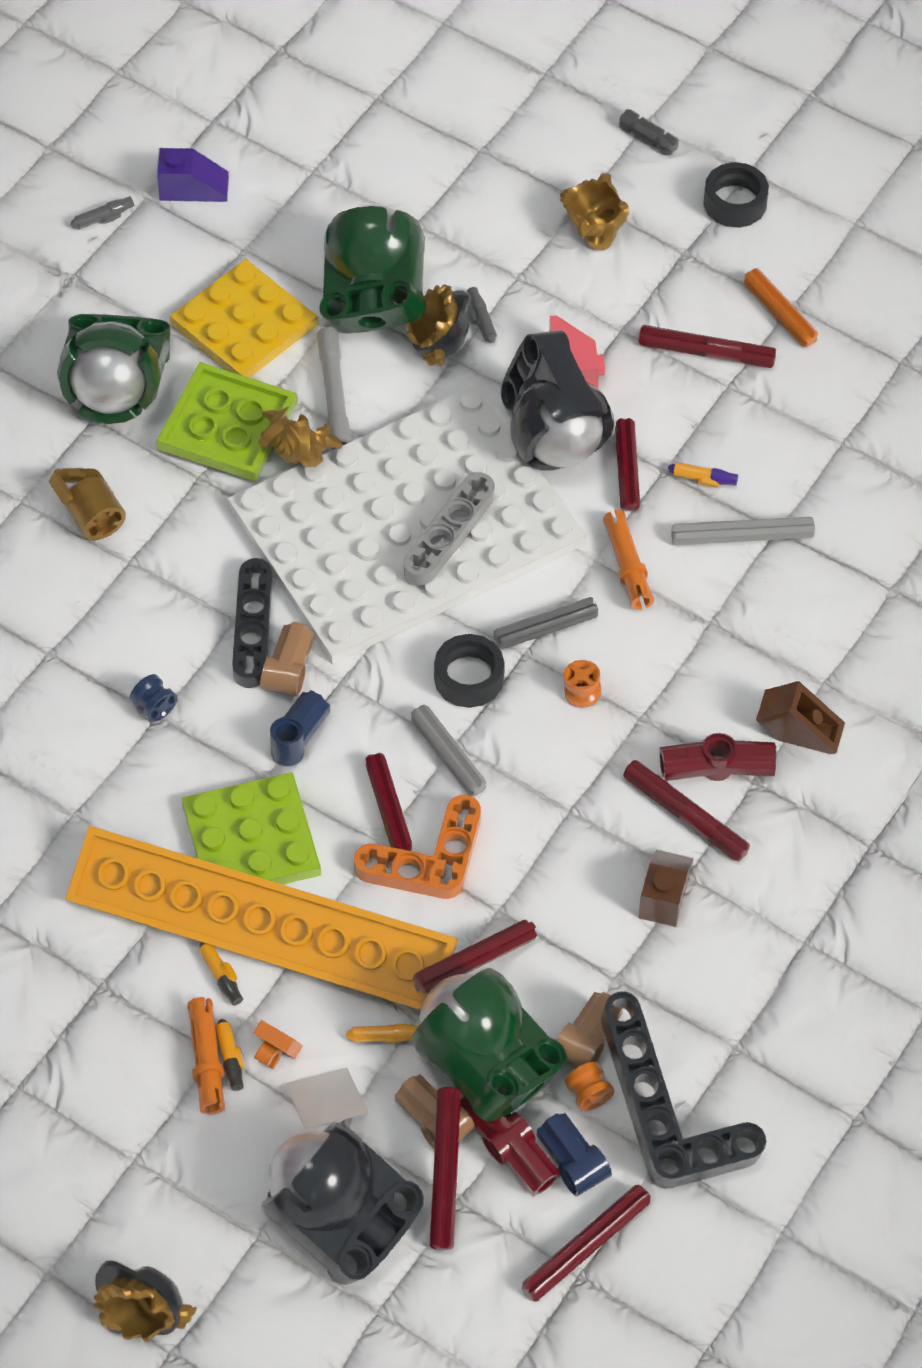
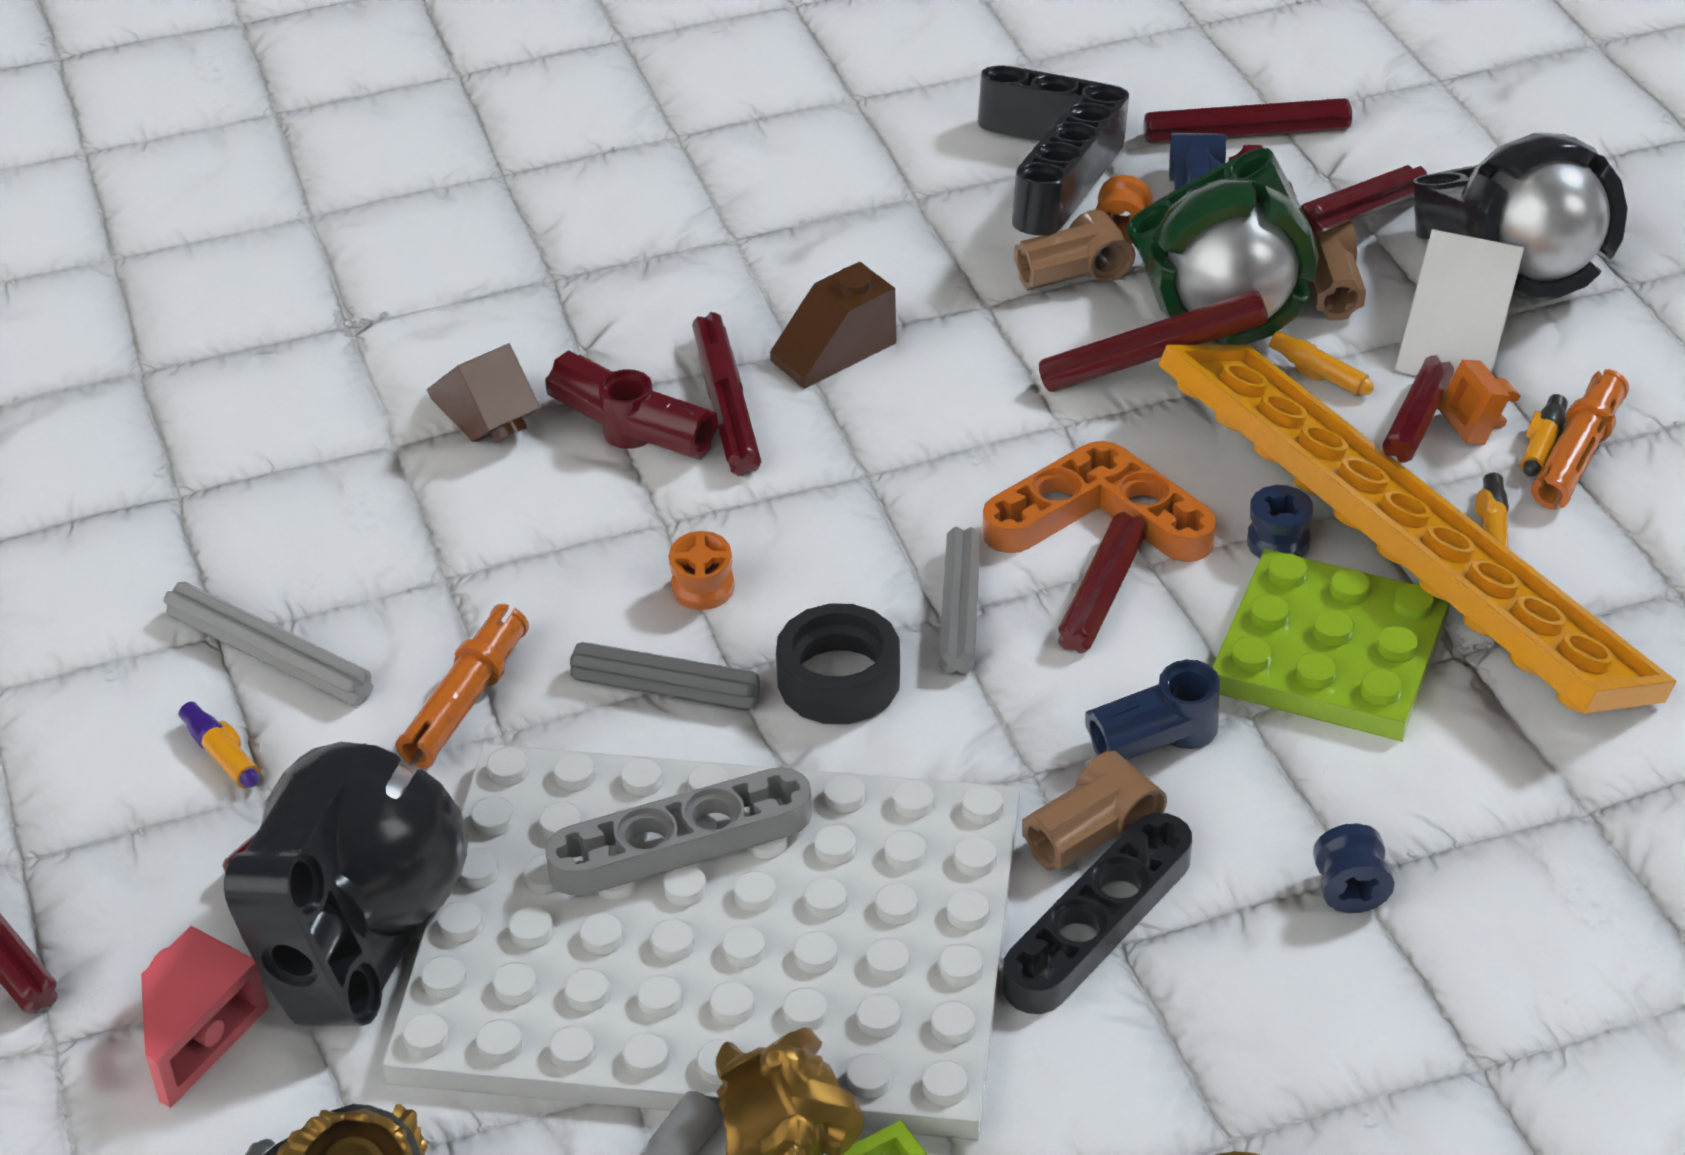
camera: 140 degrees left, 15 degrees down
none -> dark blue wheel [1247,485,1313,559]
none -> dark red axle [1382,355,1454,463]

